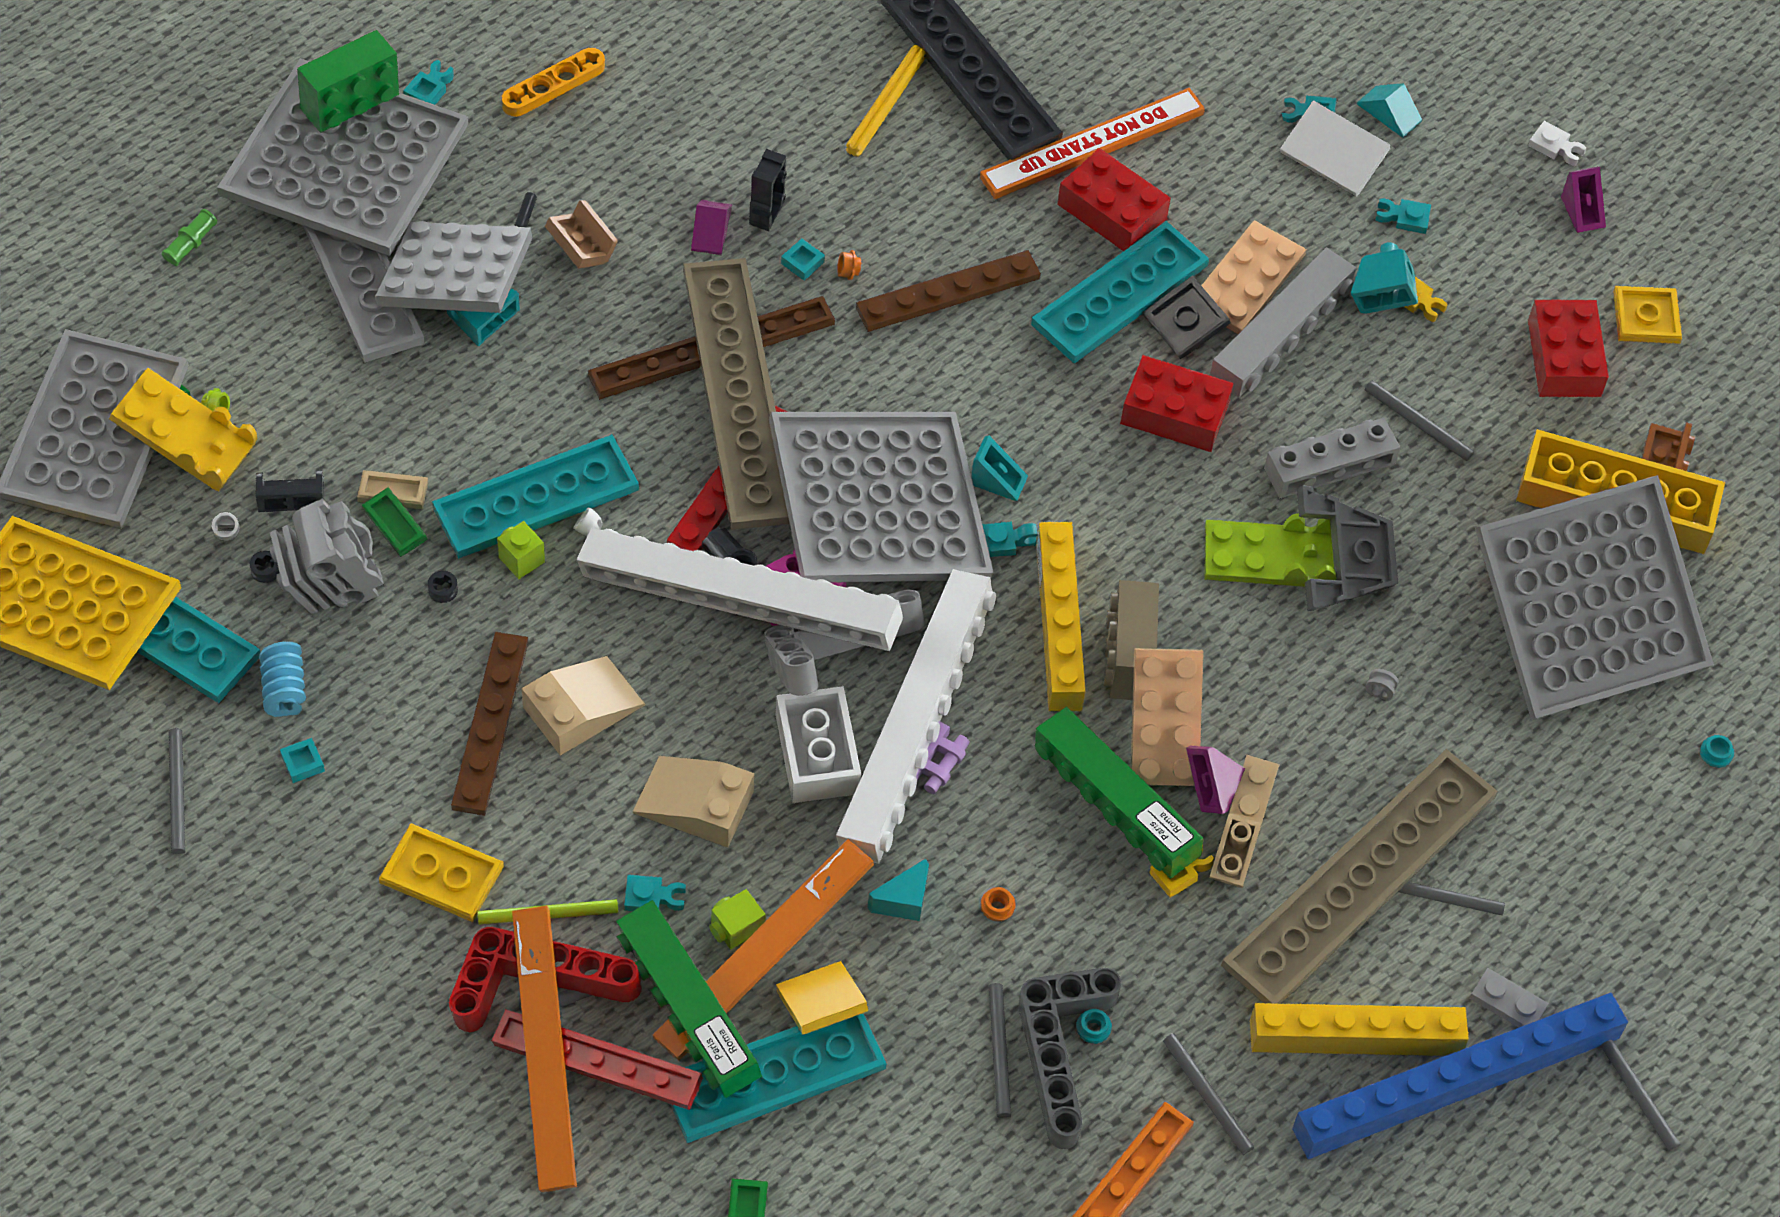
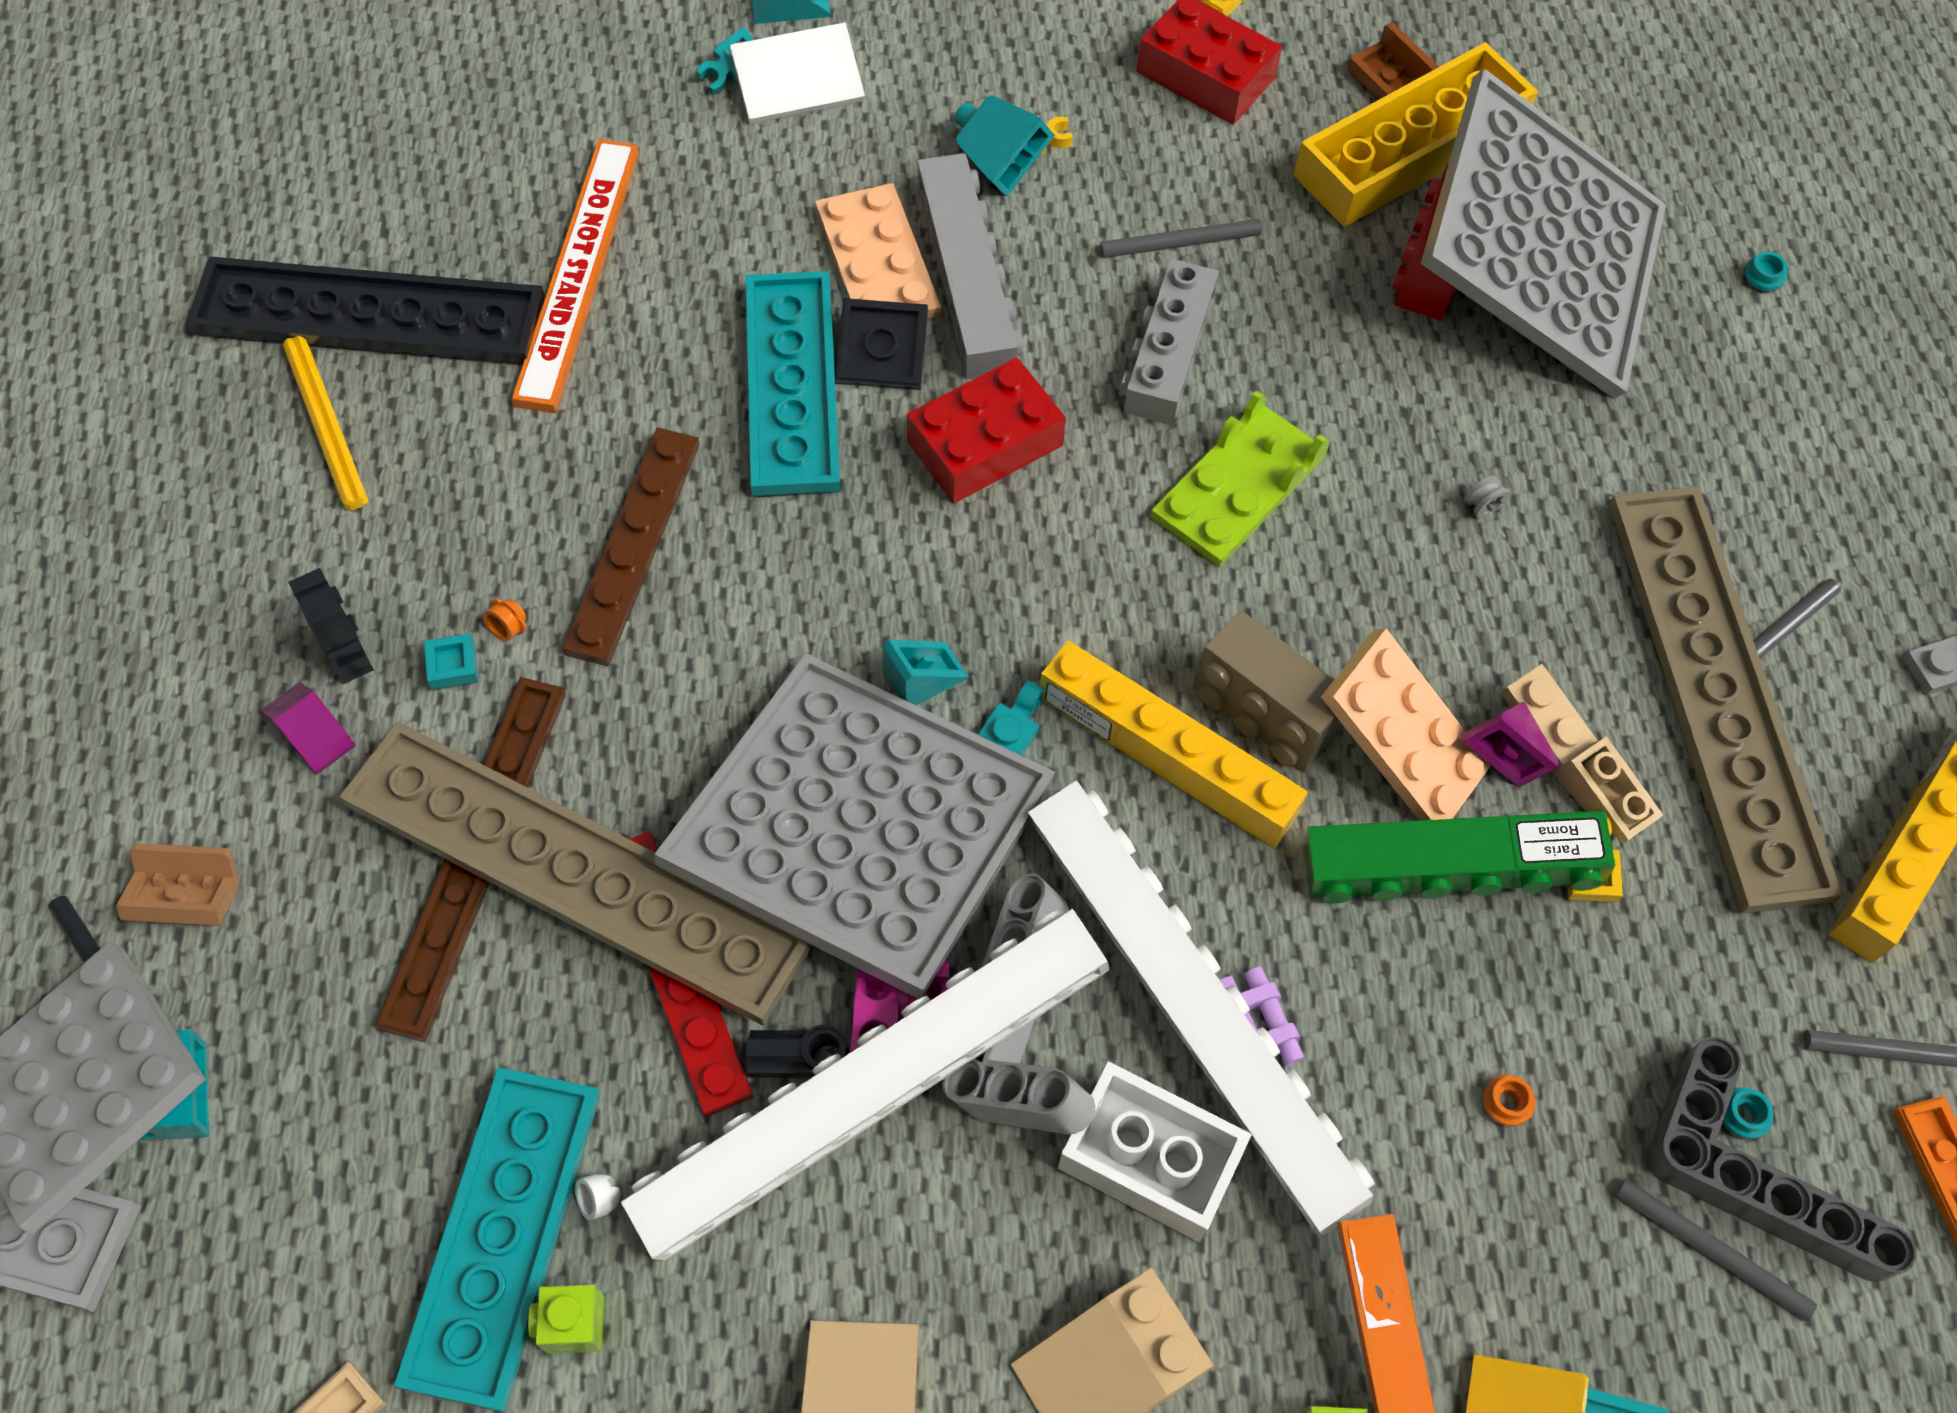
camera: 50 degrees left, 5 degrees up
teal slope [867,859,929,921] -> none
red brick [1057,148,1171,251] -> none
dark grey wing [1297,485,1398,611] -> none
teal plate [1375,198,1431,234] -> none

